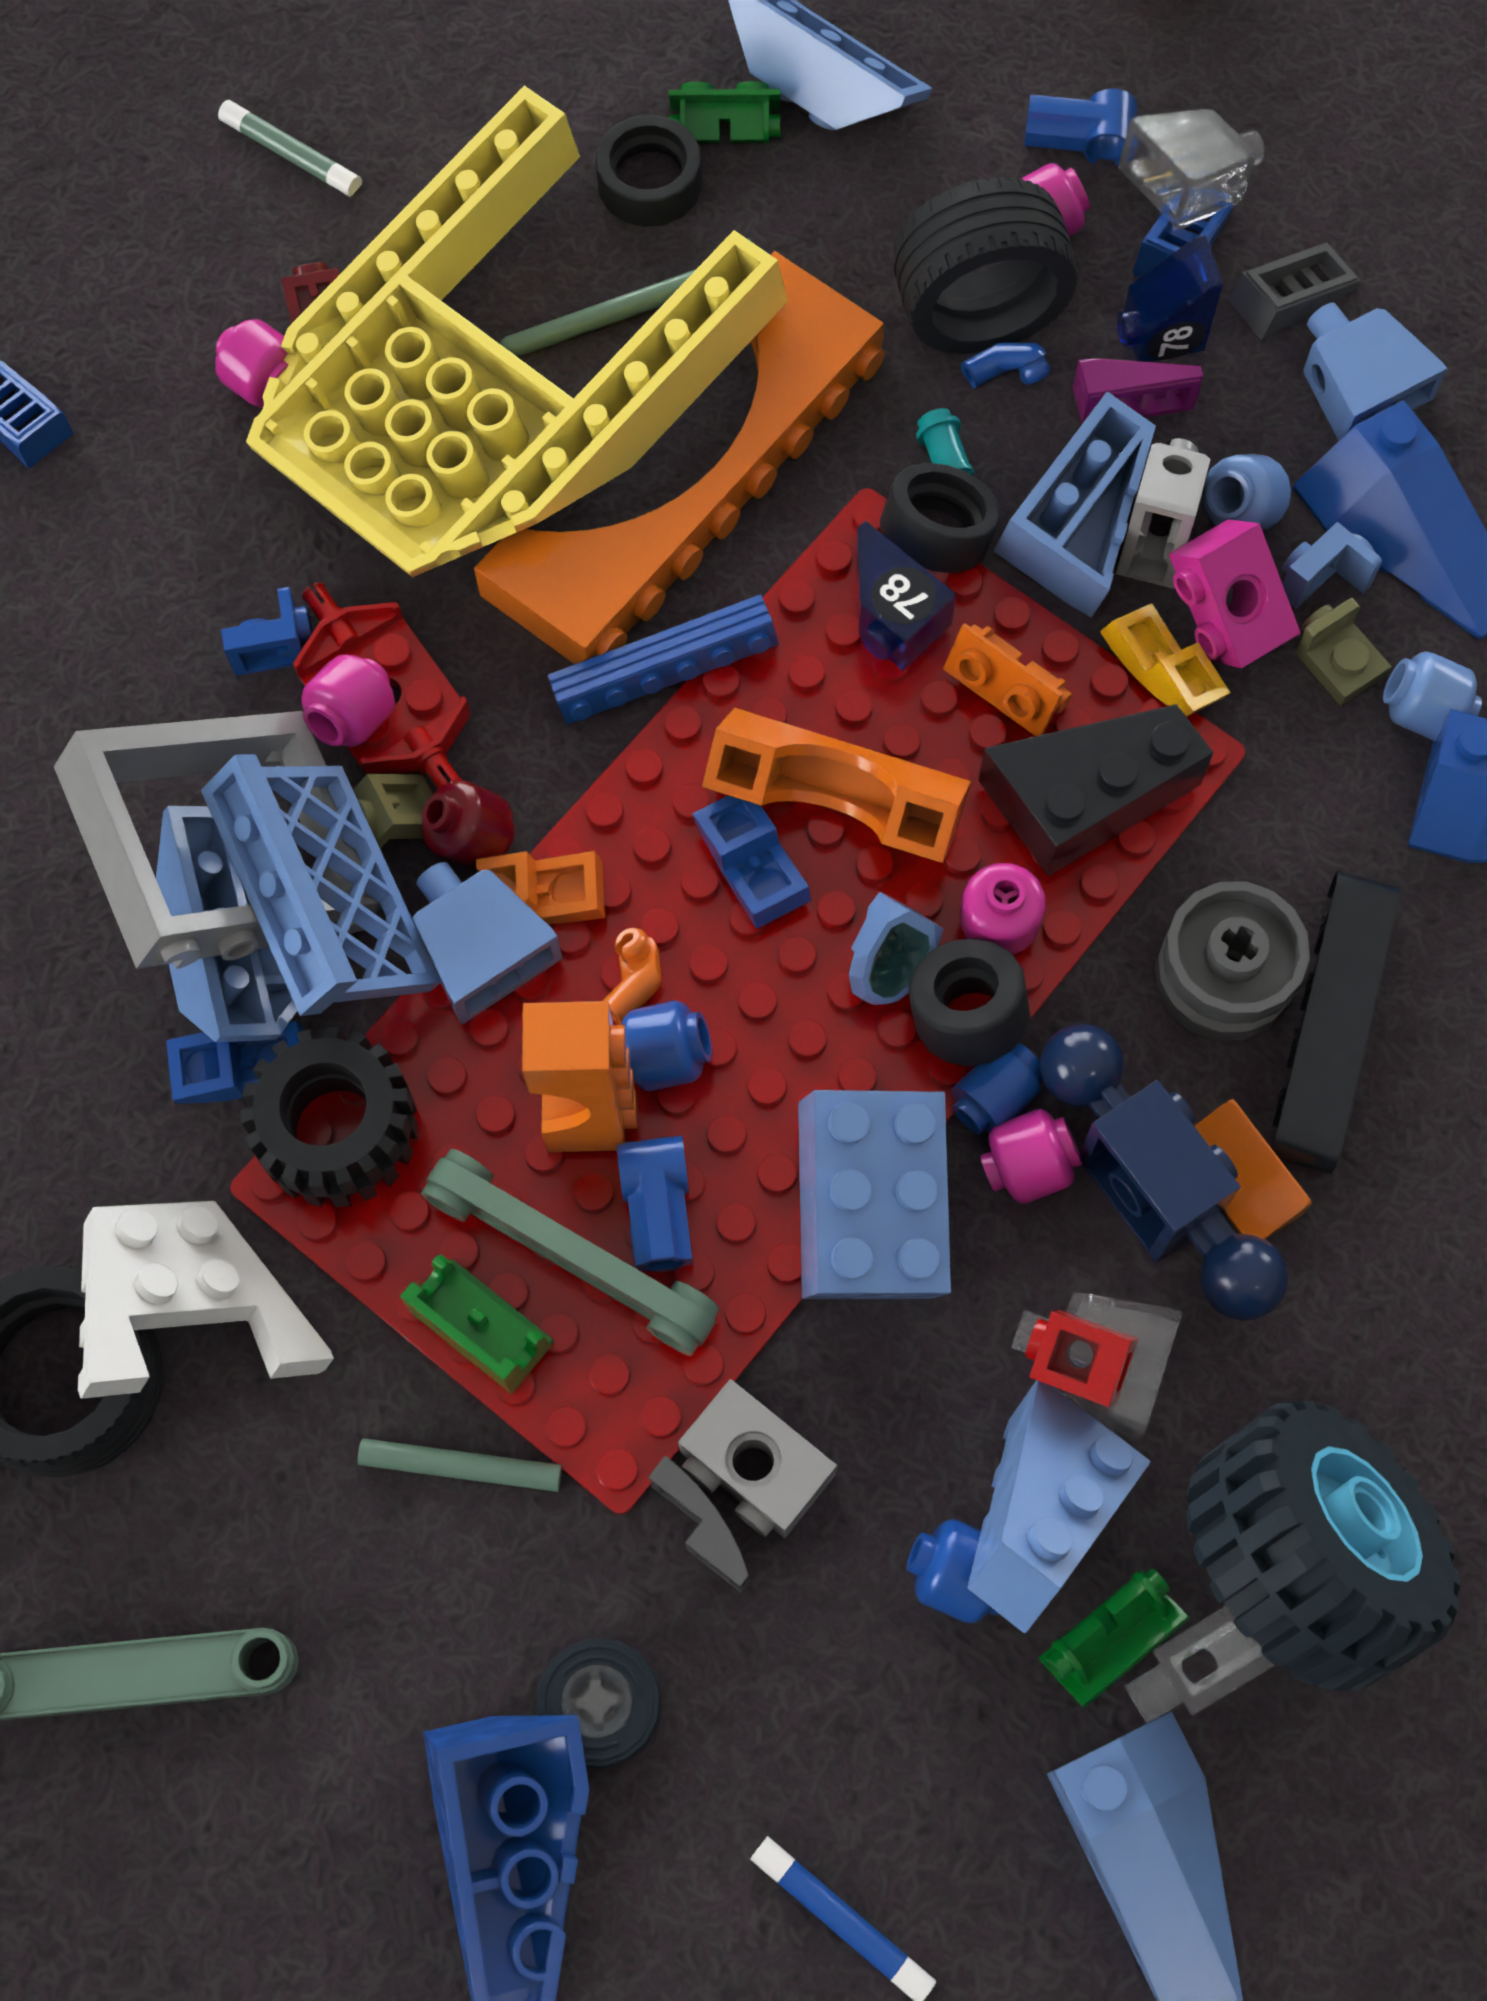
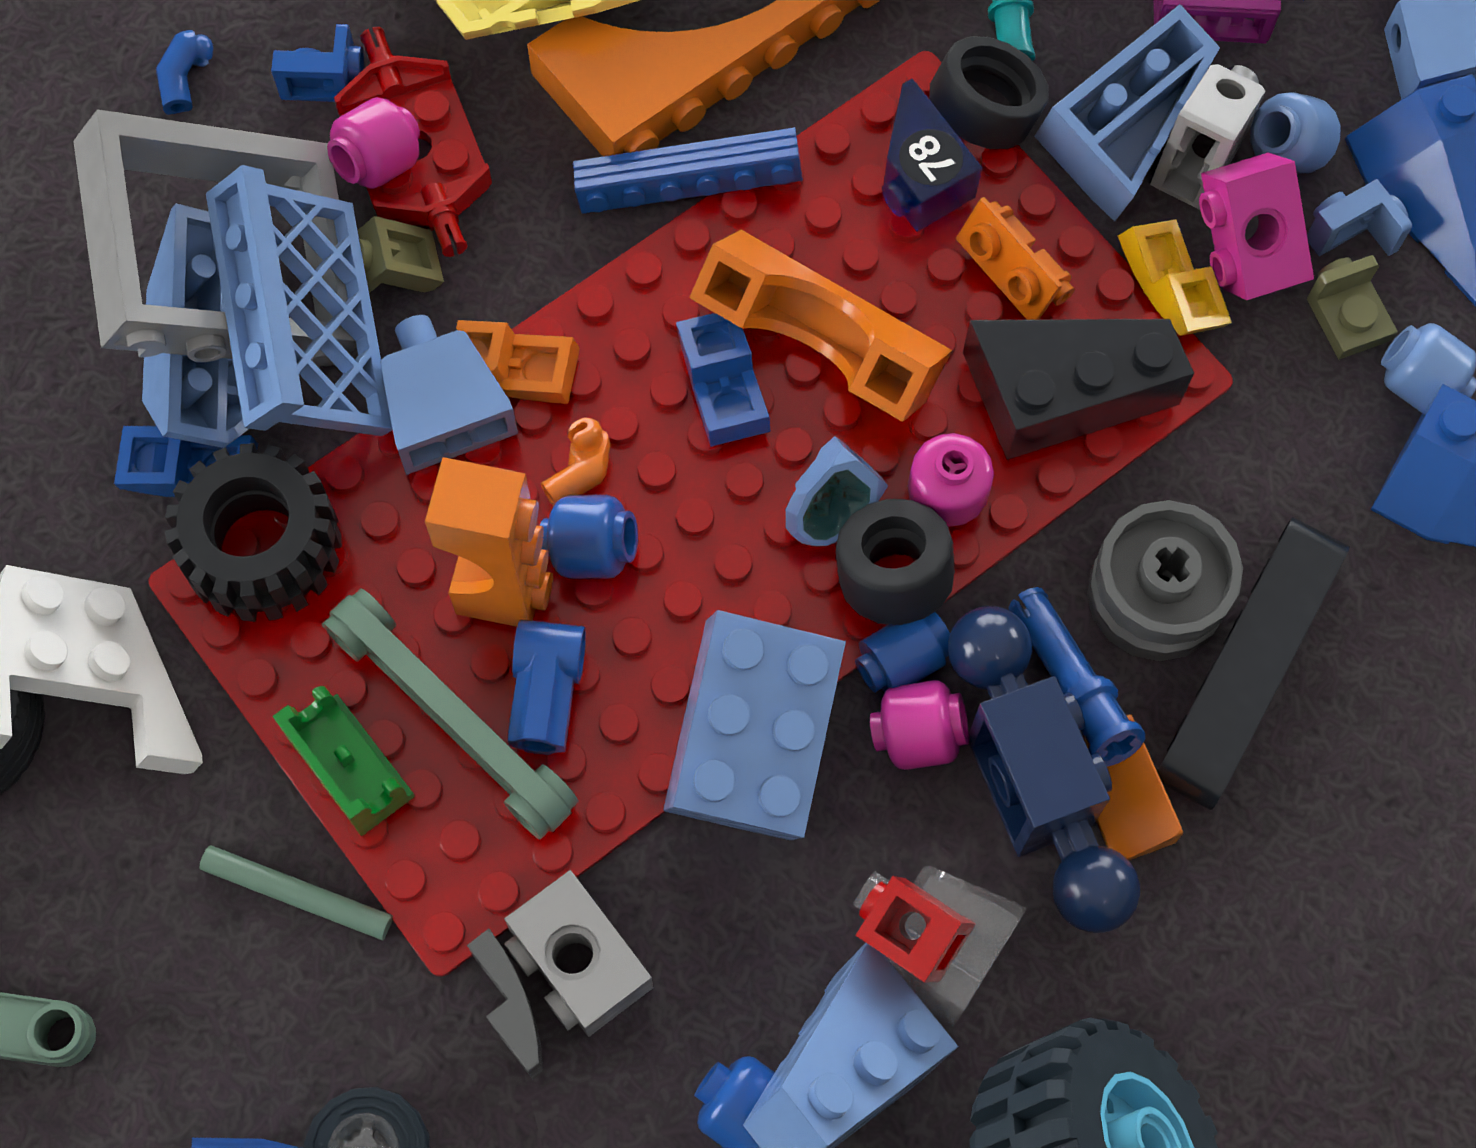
camera: 10 degrees right, 0 degrees up
dark red head [422,780,515,869] -> none
none -> blue arm [156,30,213,115]
none -> blue pin [1009,587,1146,767]

